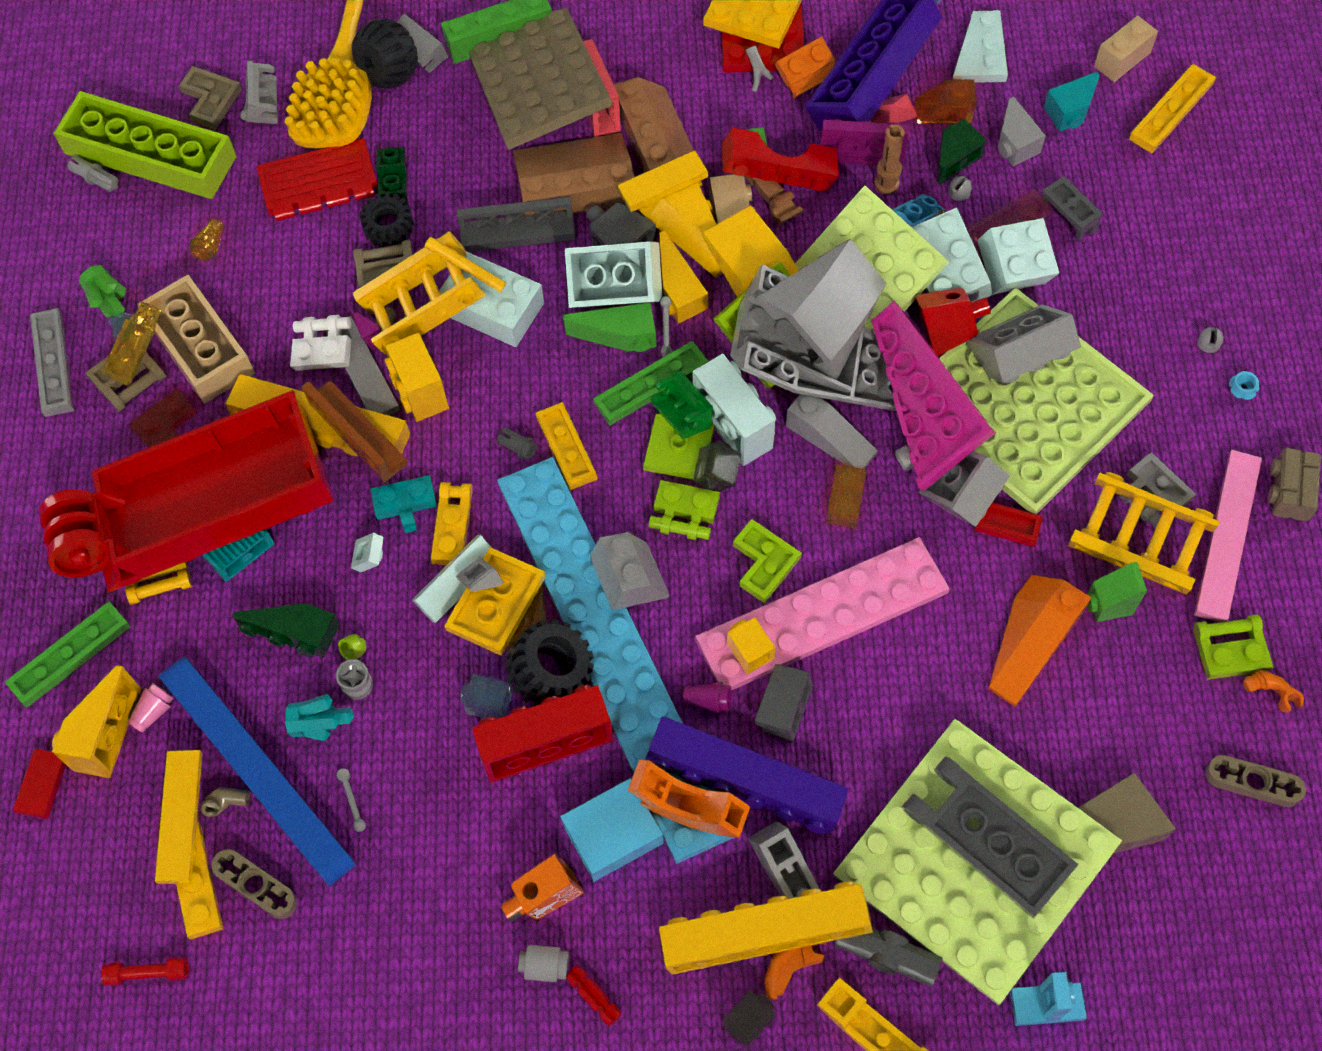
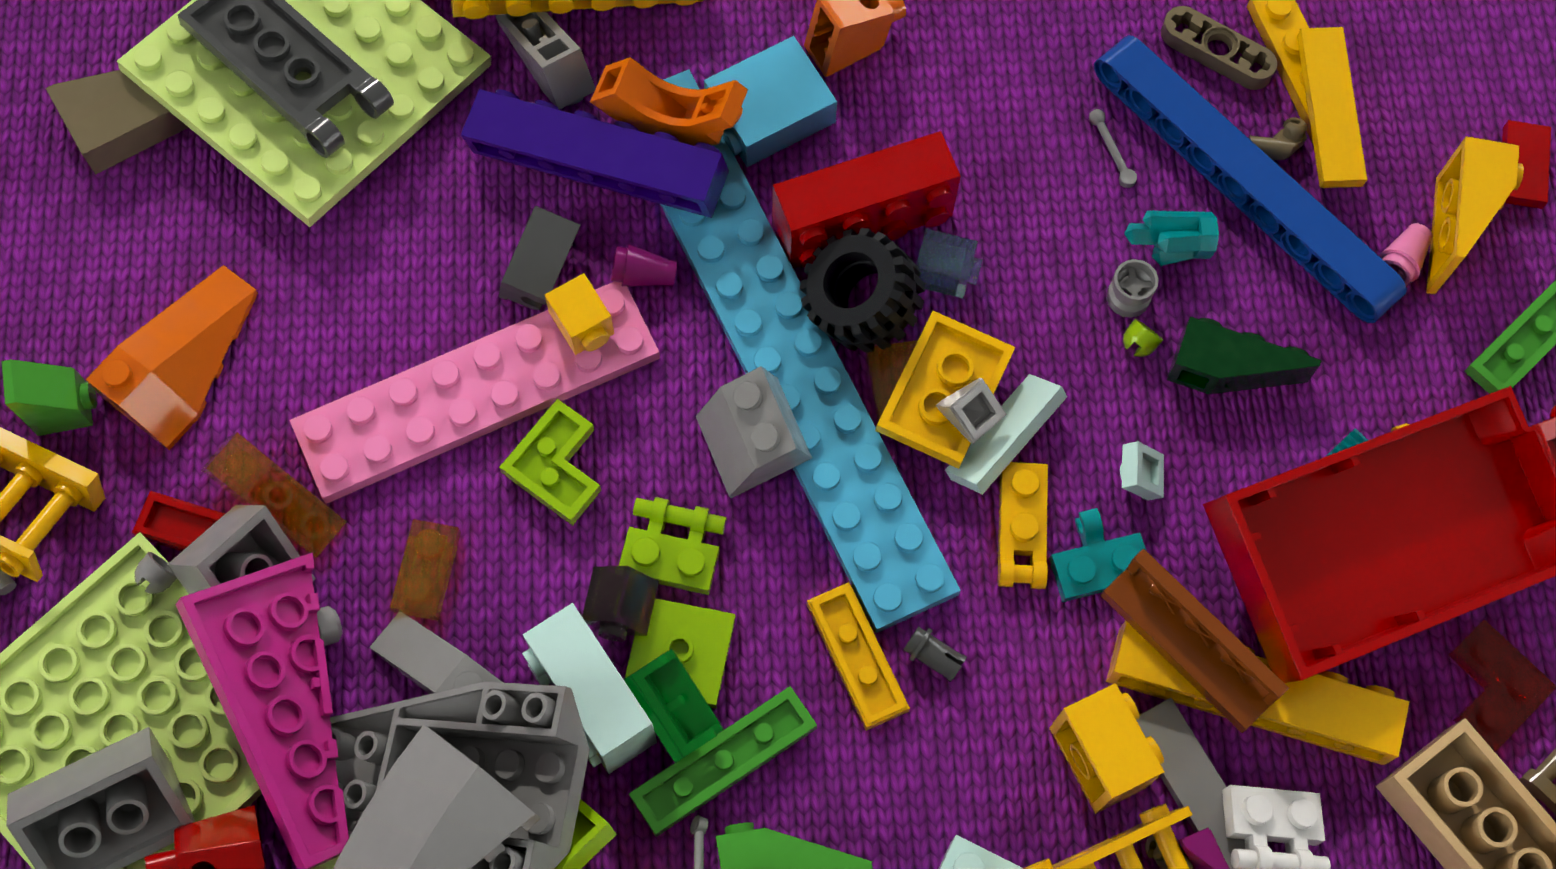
camera: 175 degrees right, 5 degrees up
none -> light grey hinge [134,552,177,594]
none -> slope [201,432,346,558]

